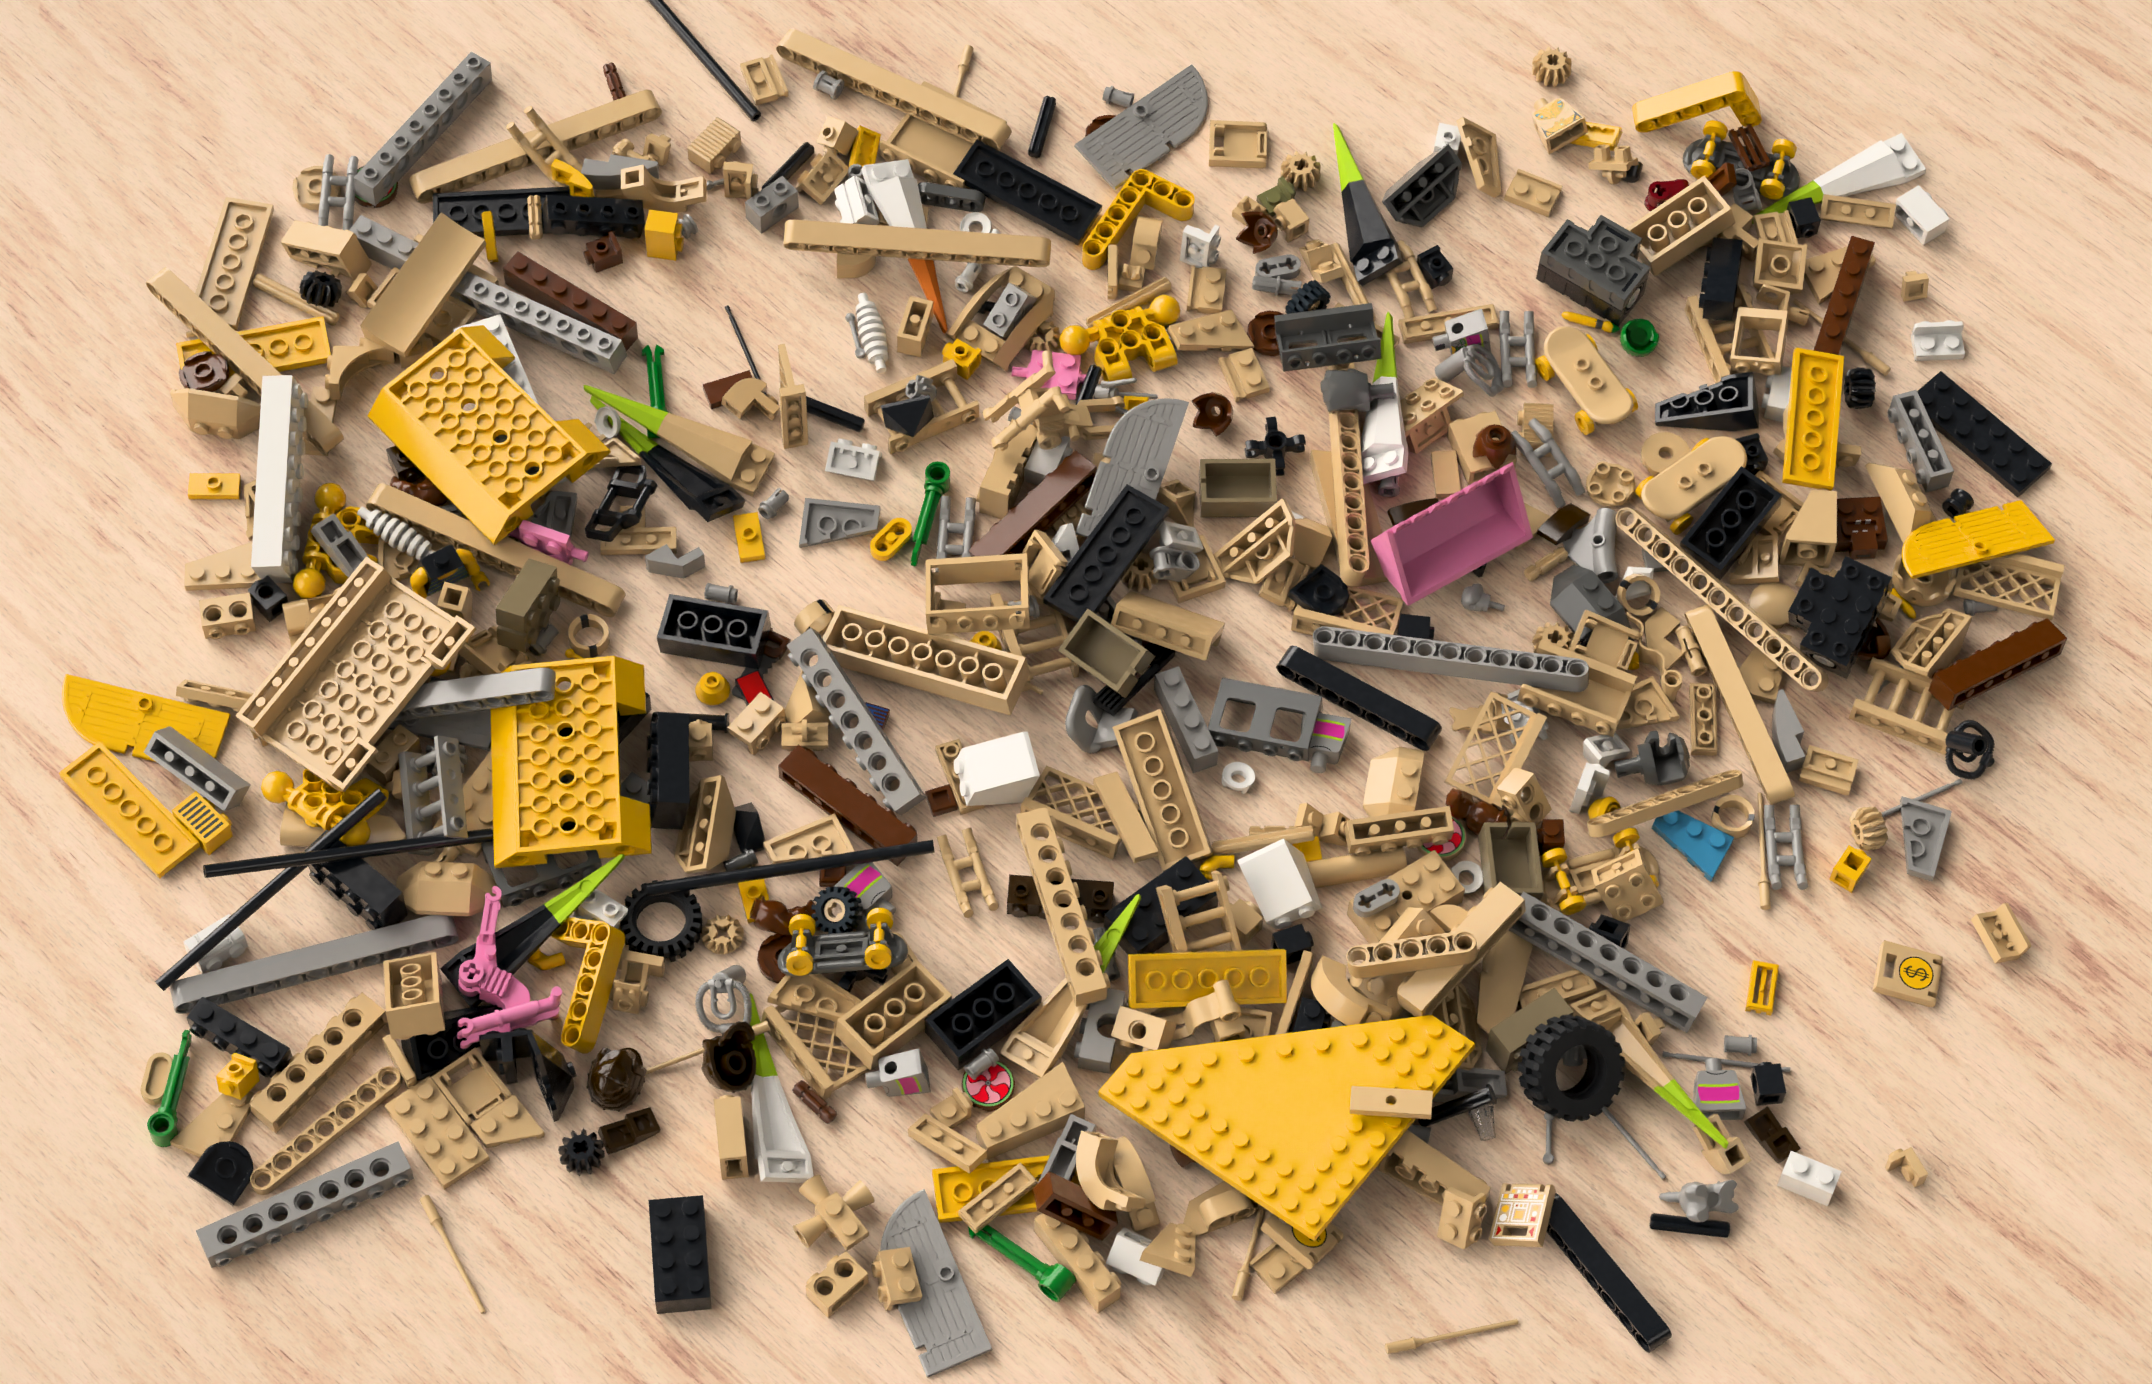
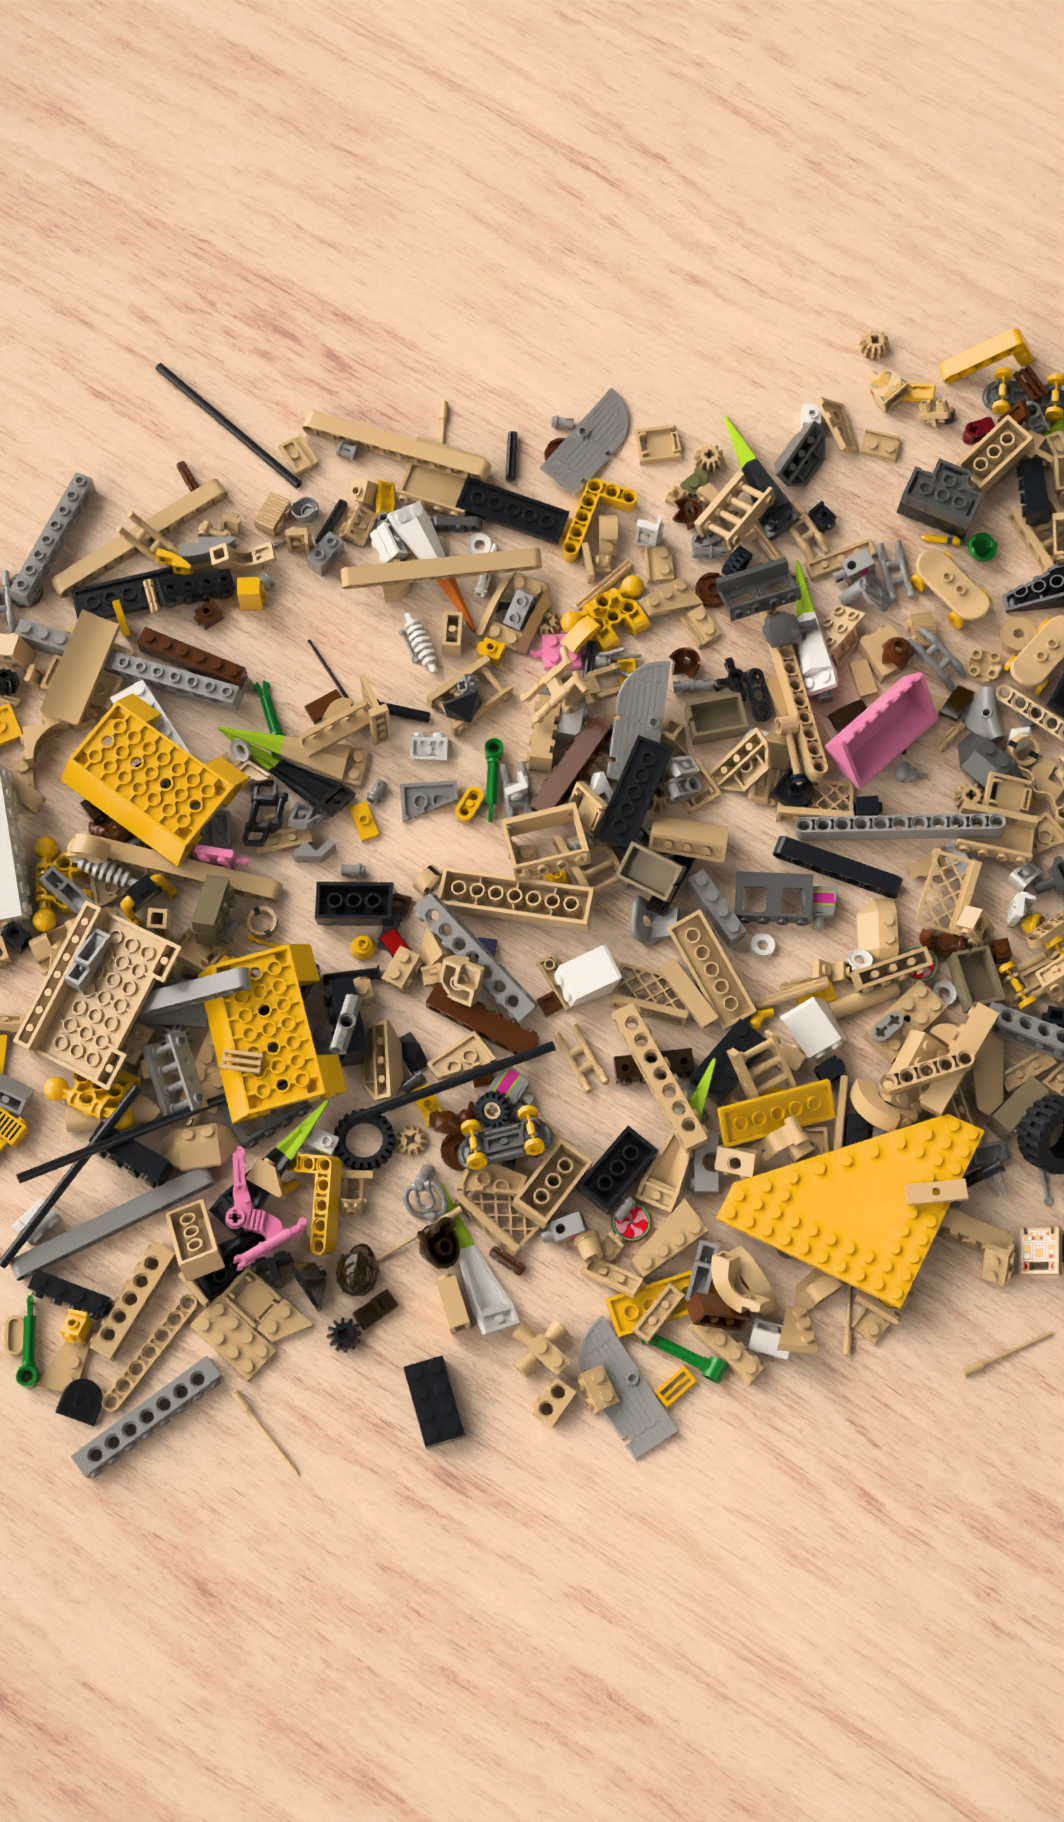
camera: 10 degrees left, 10 degrees up
none -> light grey slope [63,928,111,993]
none -> tan brick [66,834,111,864]
none -> tan tile [220,1048,264,1074]
none -> tan slope [246,1158,285,1201]
none -> light grey wing [288,802,330,830]
none -> light grey hair [291,496,319,523]
none -> tan fence [299,699,370,758]
none -> light grey piece [329,994,363,1055]
none -> tan brick [439,955,485,1007]
none -> white bracket [504,771,530,802]
none -> yellow slope [561,615,601,654]
none -> tan piece [573,1230,603,1263]
none -> yellow tile [654,1366,697,1408]
none -> light grey pin [673,678,711,693]
none -> tan fence [694,471,776,551]
none -> black beam [745,668,772,722]
none -> tan piece [775,715,807,785]
none -> white piece [848,949,873,971]

